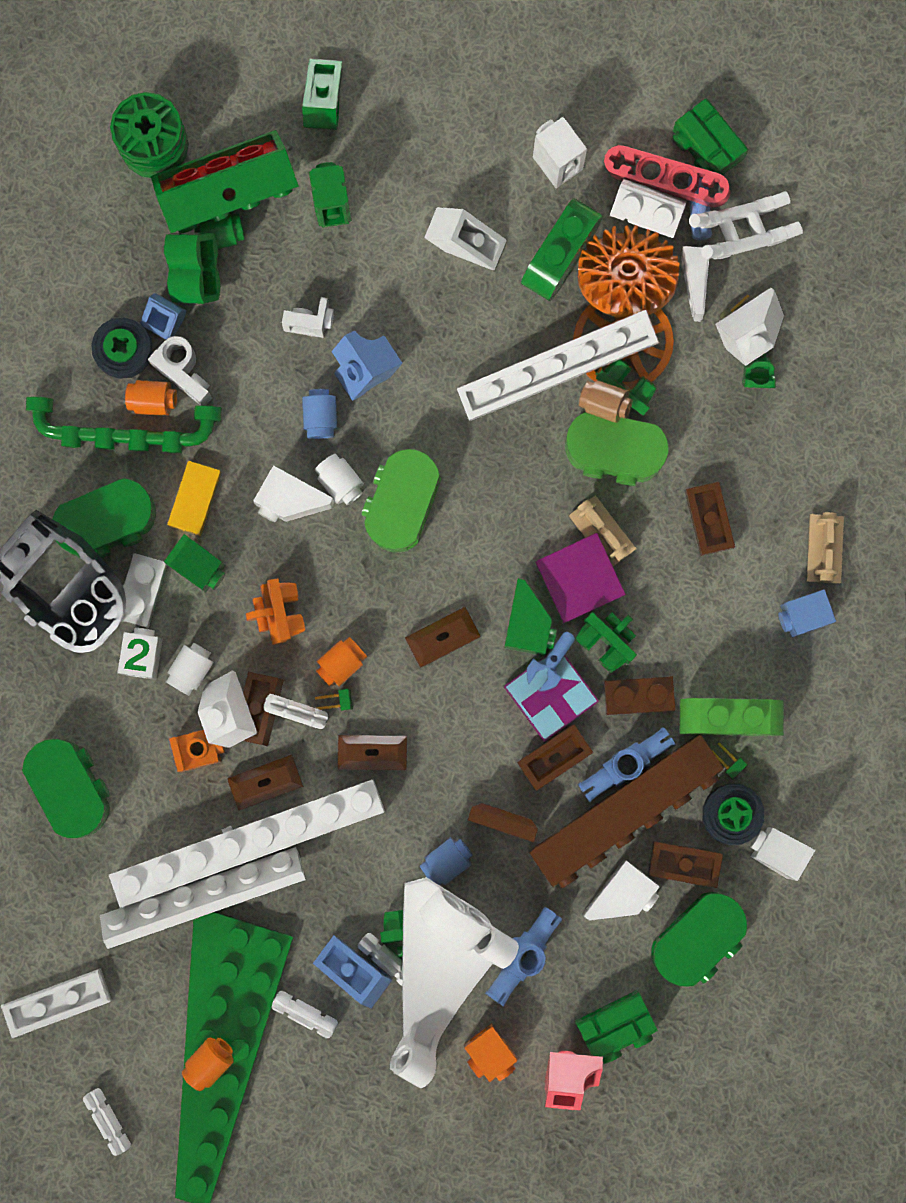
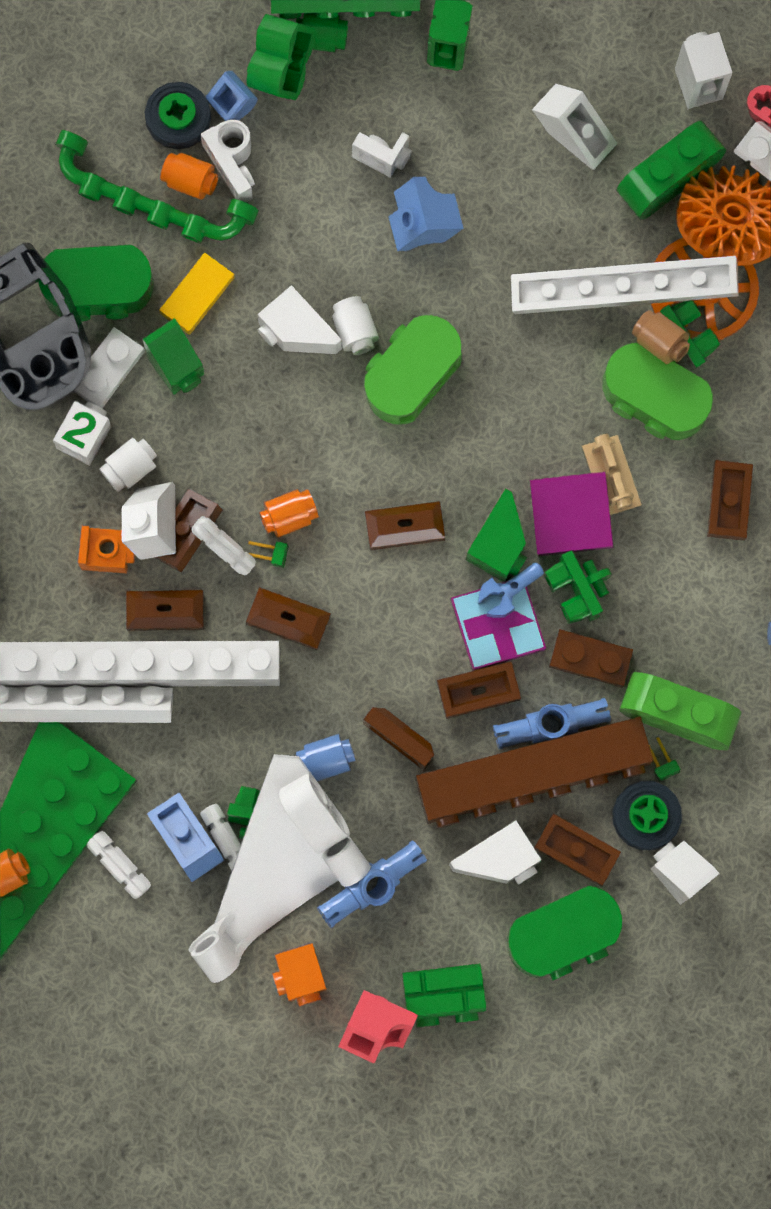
camera: 15 degrees right, 5 degrees down
orange hips [245,578,305,645] -> none
medium blue brick [302,389,337,439] -> none

